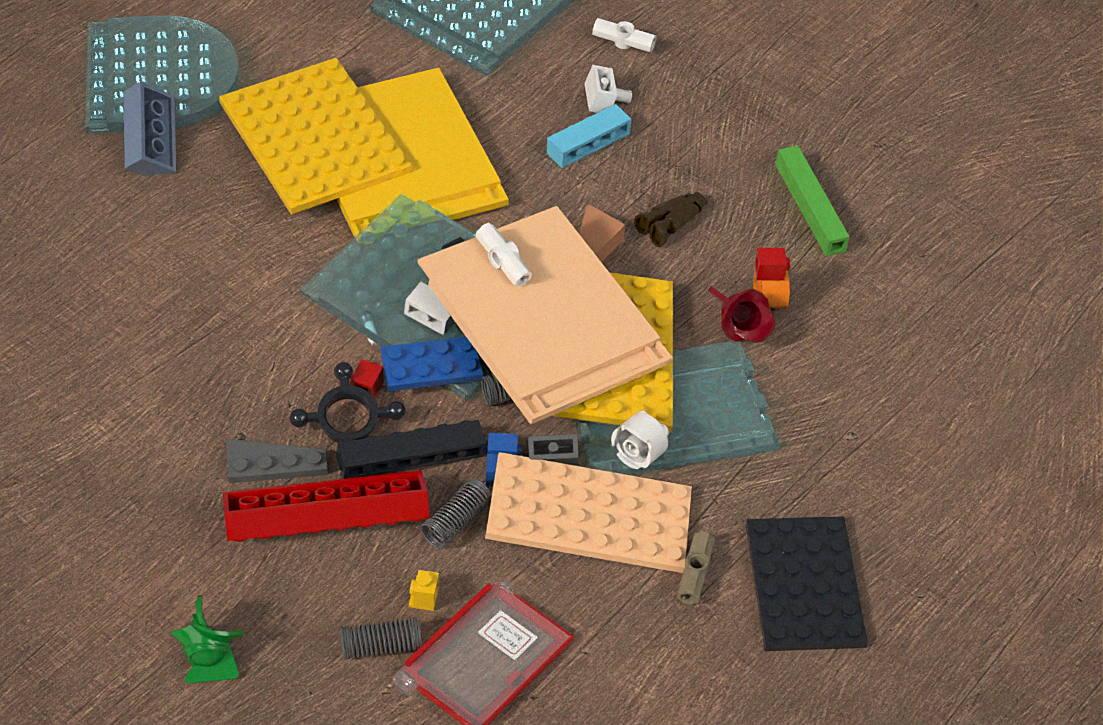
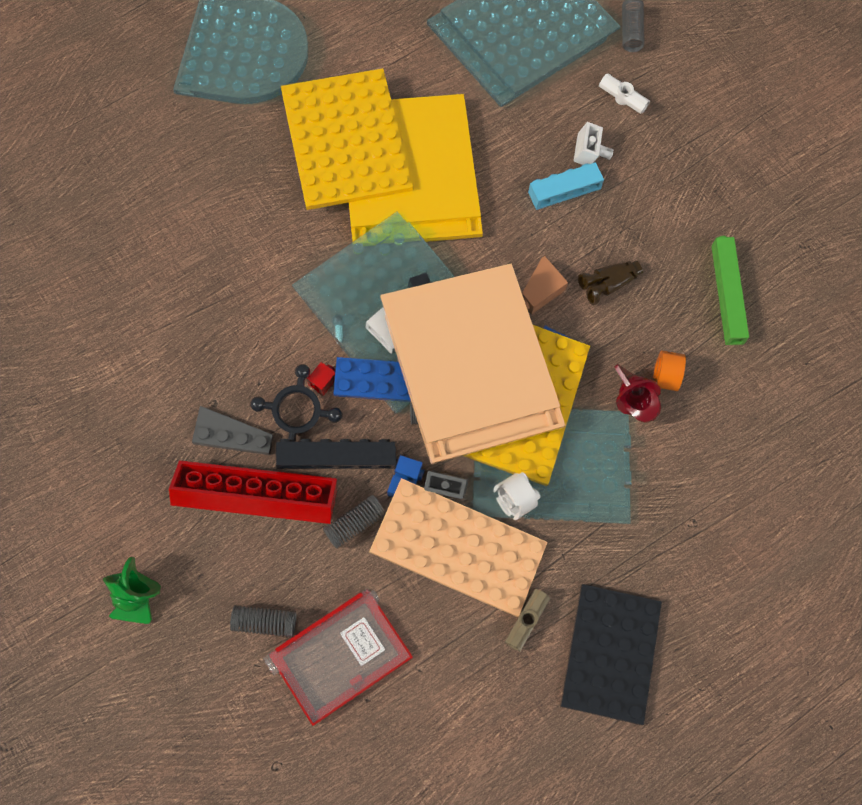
camera: 15 degrees right, 20 degrees up
sand blue slope [124,81,176,175] -> none
yellow brick [409,570,439,611] -> none
white piece [475,223,532,287] -> none
red brick [755,248,790,280] -> none

